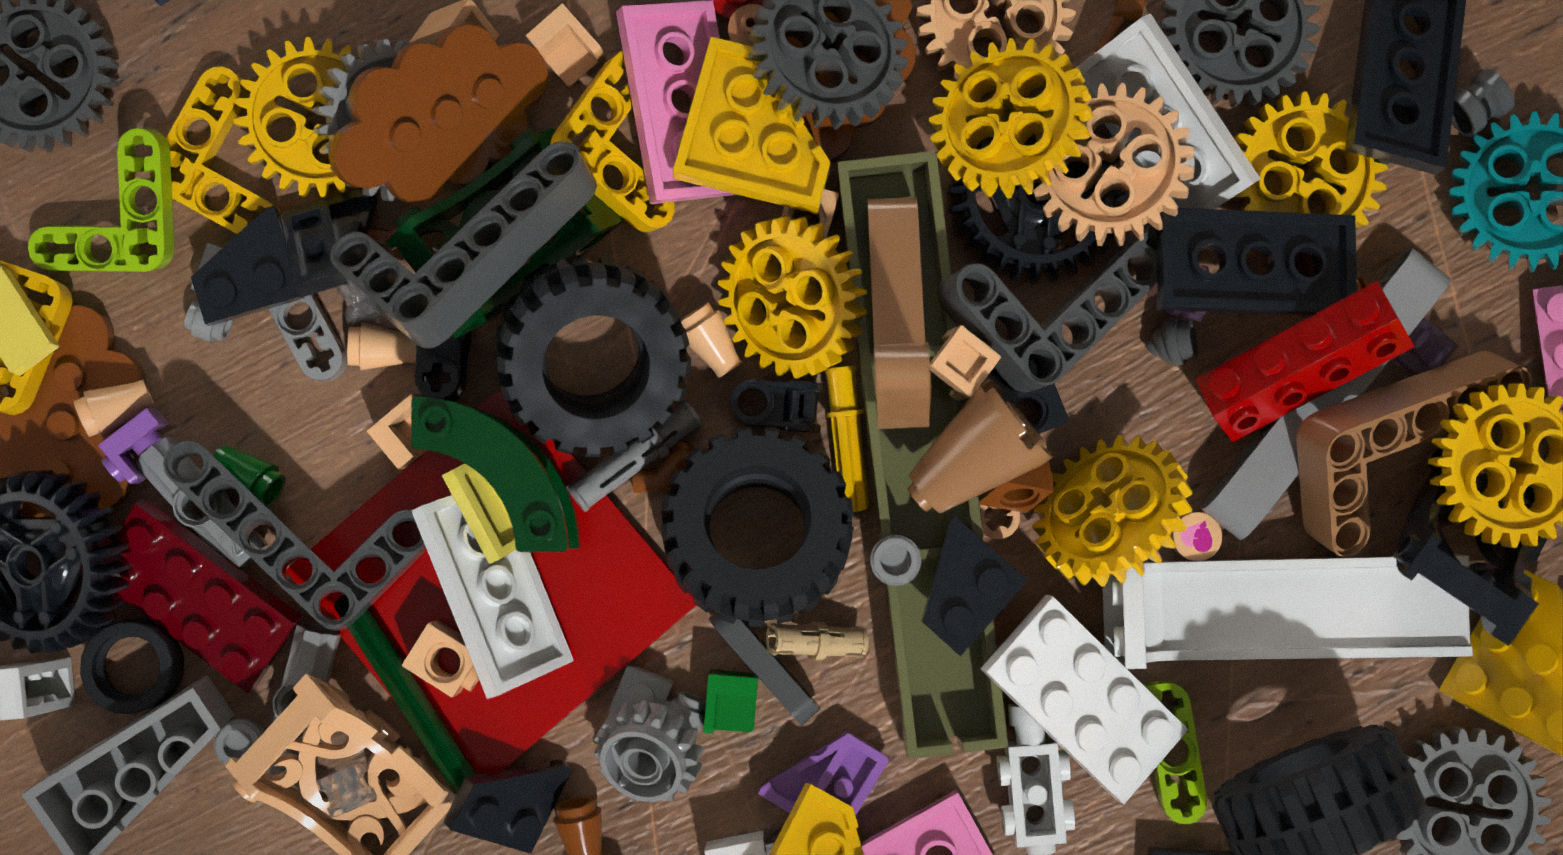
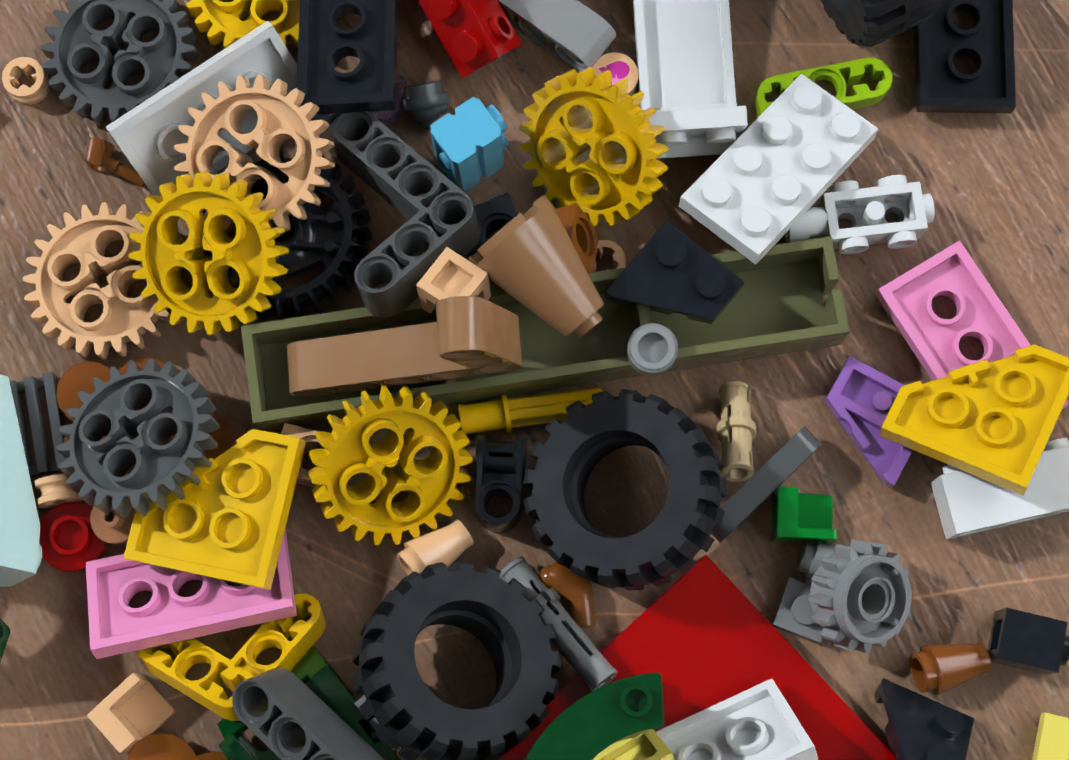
camera: 90 degrees left, 10 degrees down
none -> medium azure brick [430,97,509,193]

